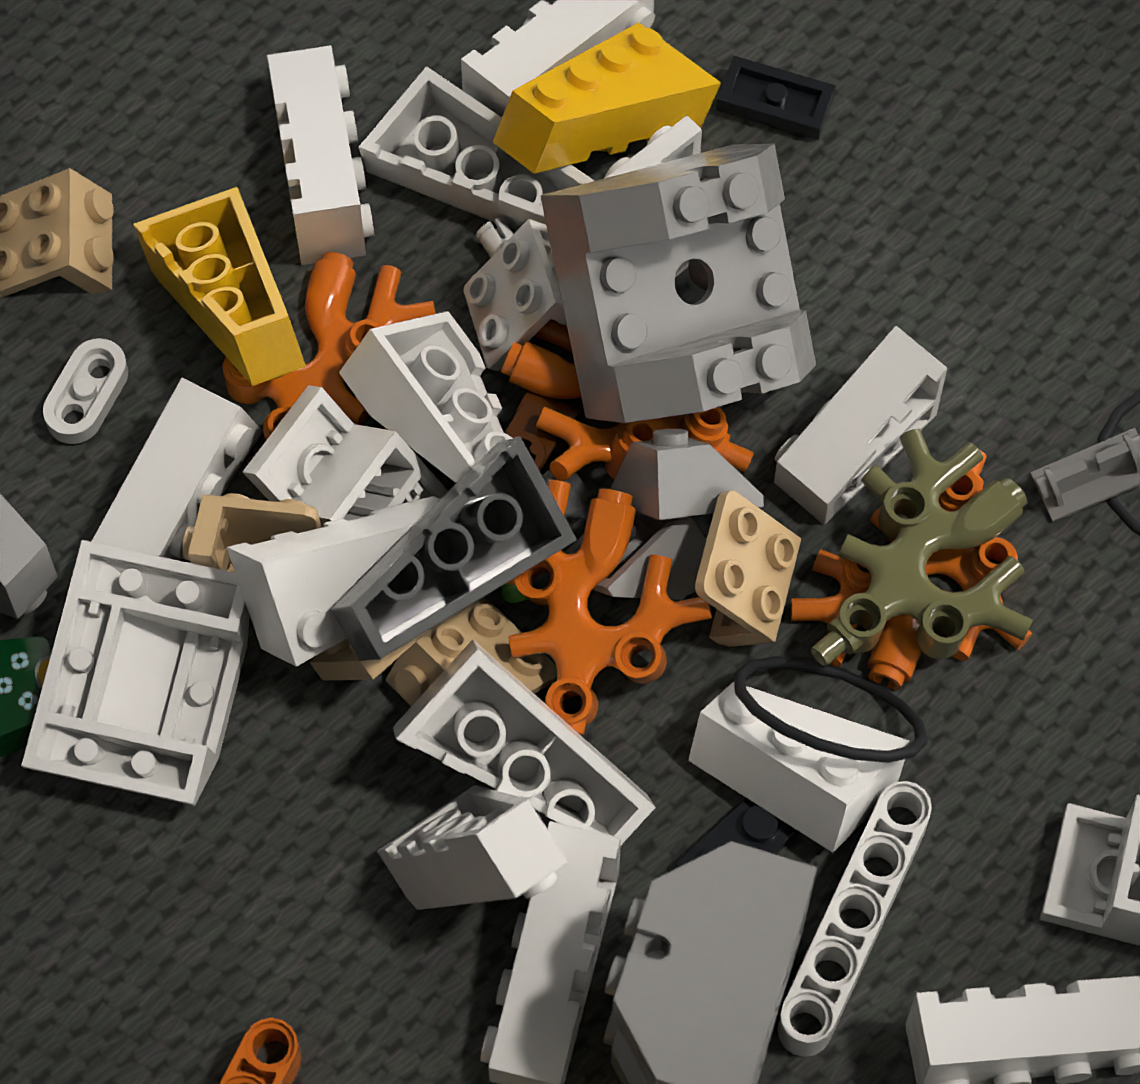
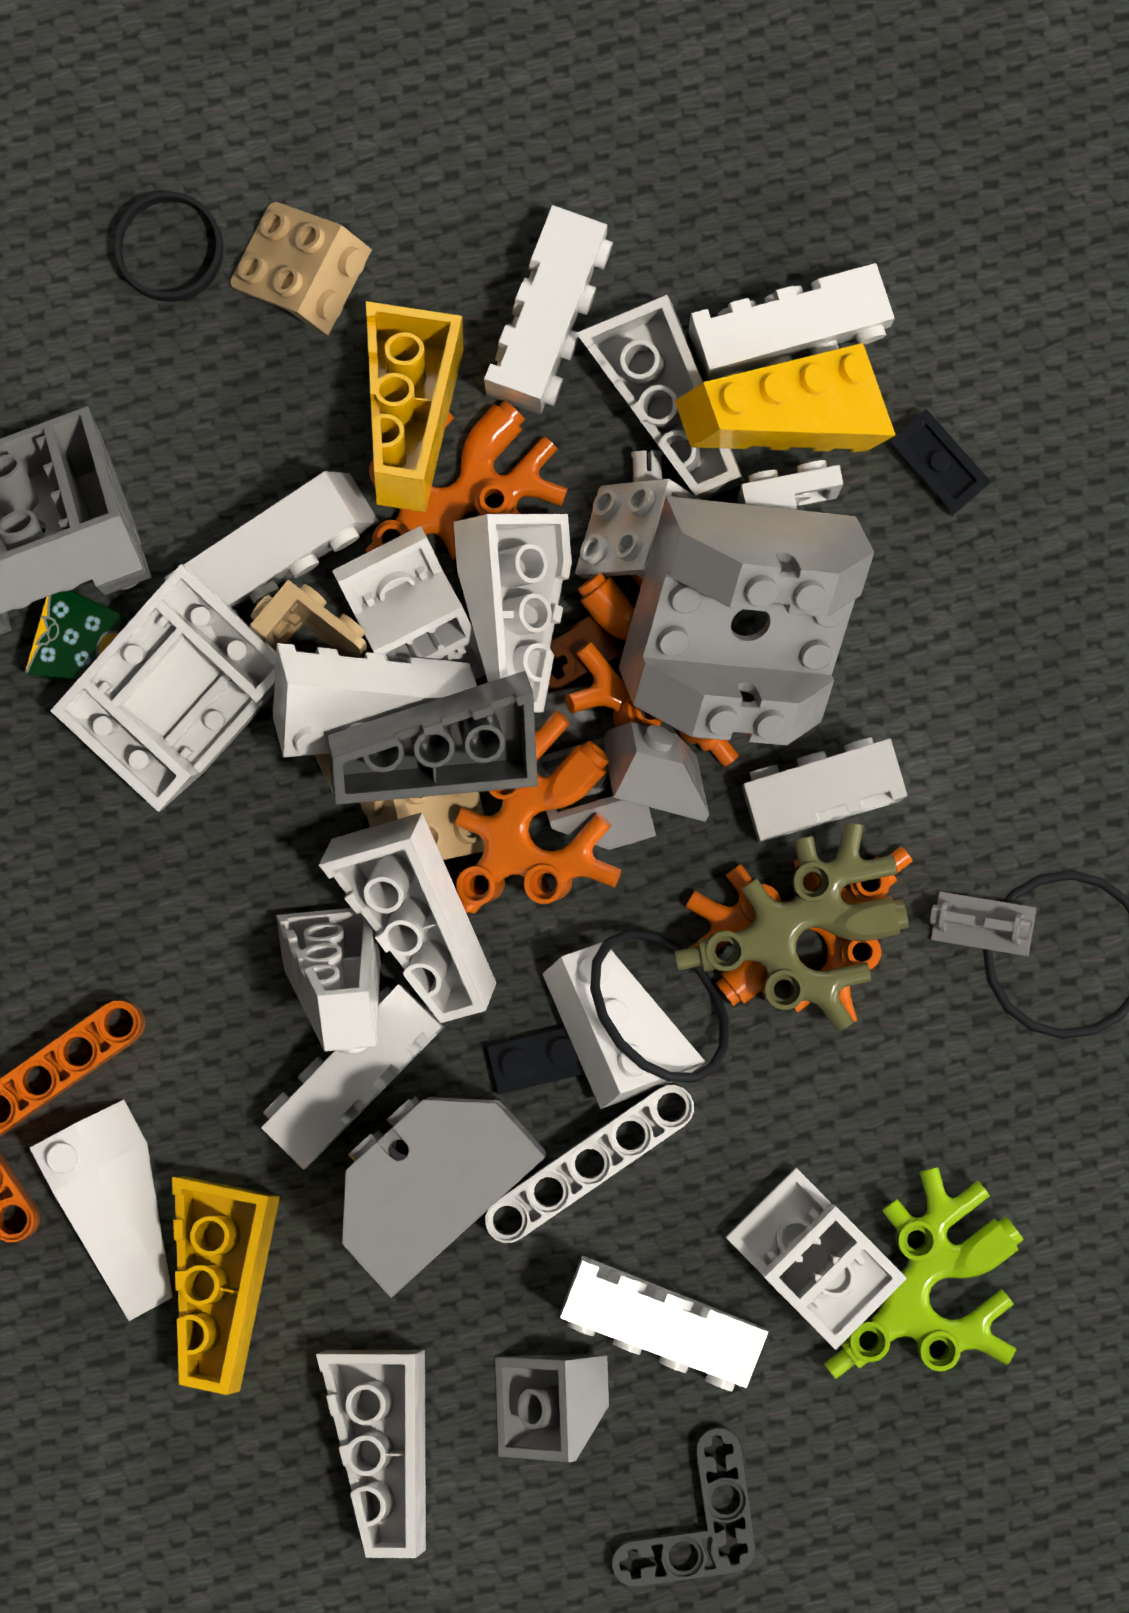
camera: 30 degrees right, 20 degrees up
white plate [43,339,128,444] -> none
tan bracket [695,490,801,647] -> none

